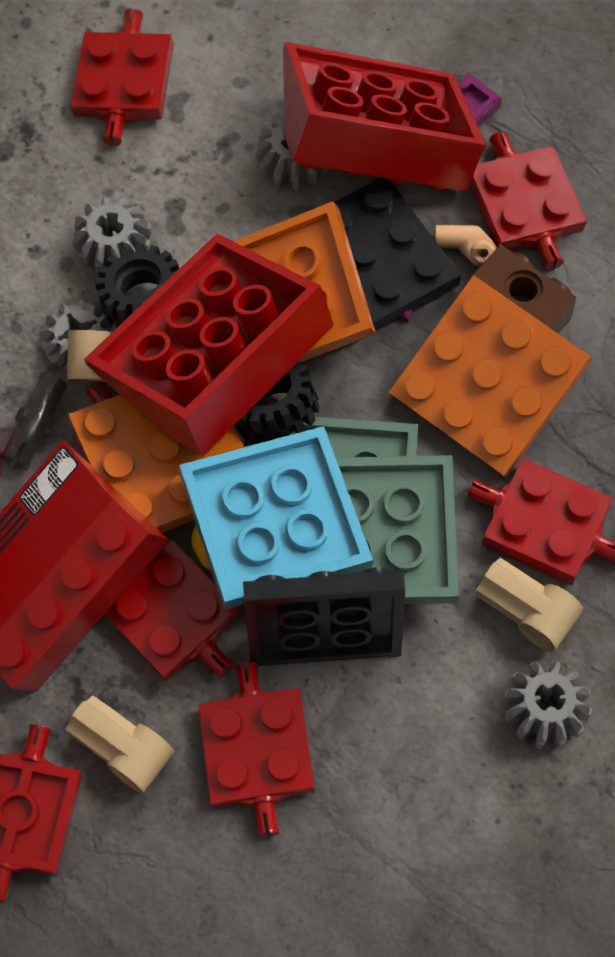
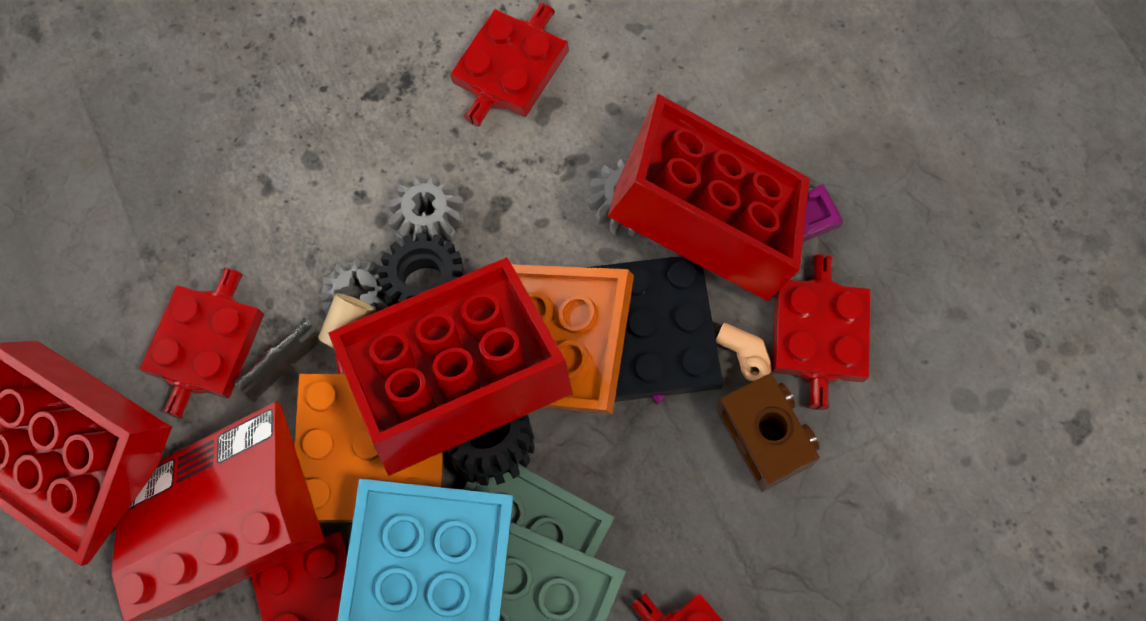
camera: 25 degrees right, 5 degrees up
orange plate [389,275,593,478] -> none

